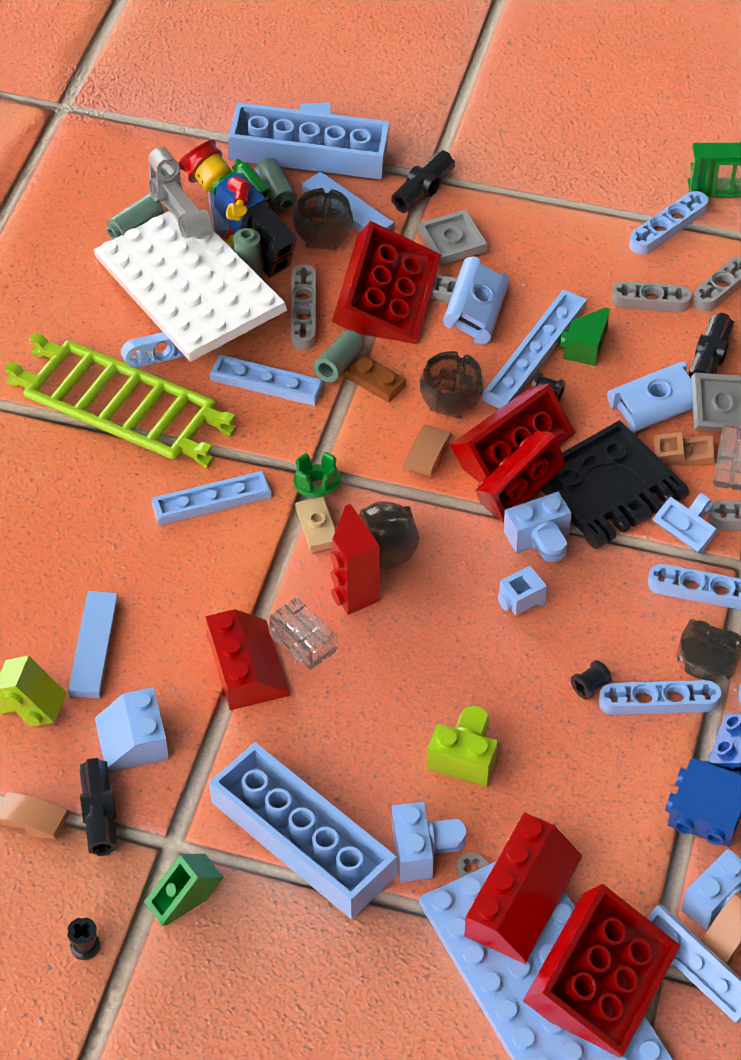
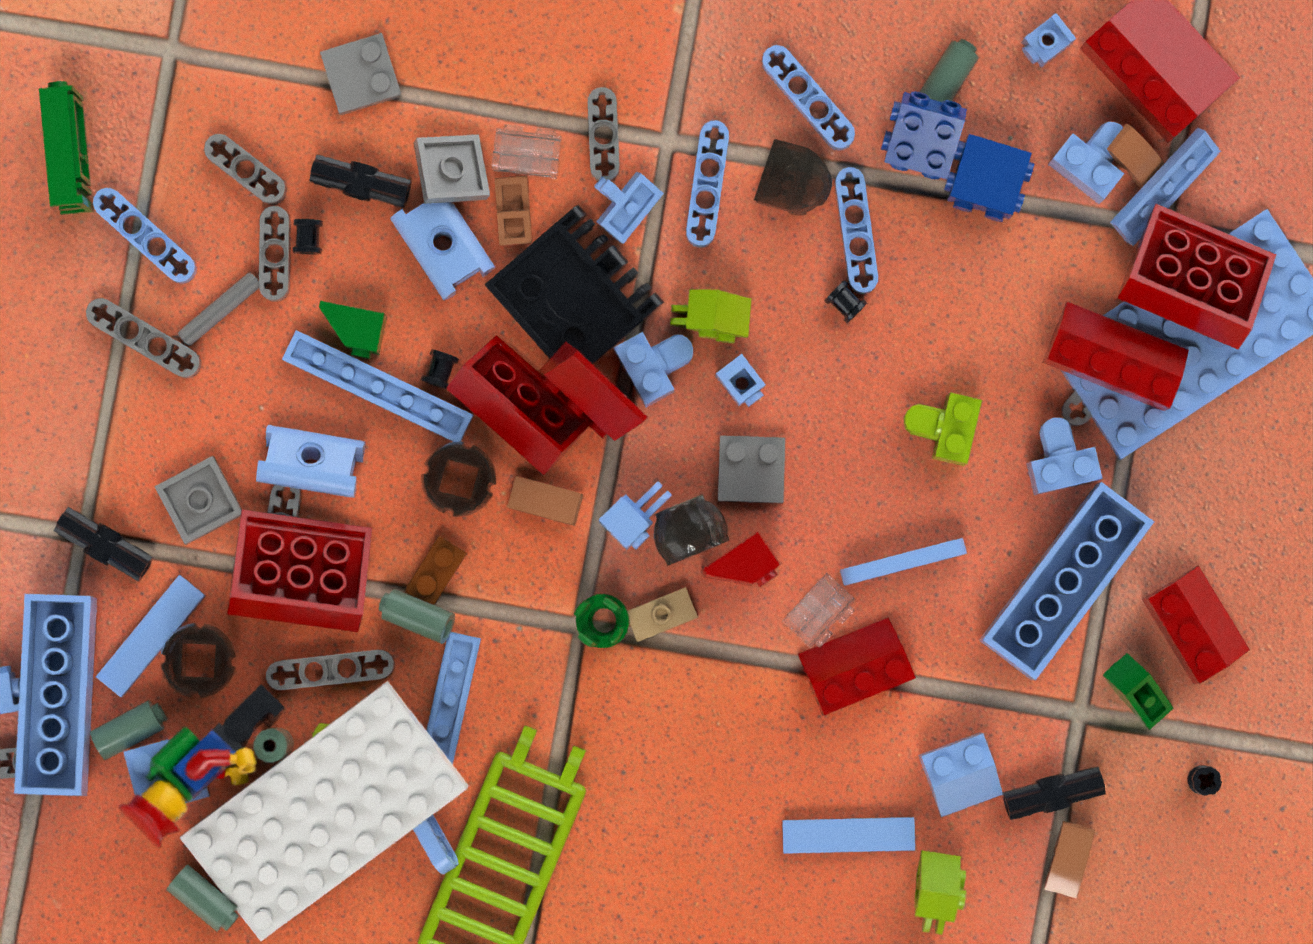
camera: 100 degrees left, 35 degrees up
light grey piece [148,147,212,239] -> none
light blue tile [151,471,272,526] -> none
none -> light grey beam [86,298,201,378]
none -> light grey axle [178,273,259,346]
none -> black bush [293,219,323,255]
none -> light blue brick [598,481,672,550]
none -> lime brick [670,289,751,343]
none -> light grey plate [718,435,785,504]
none -> light blue beam [840,538,967,586]
none -> red slope [1142,566,1250,684]

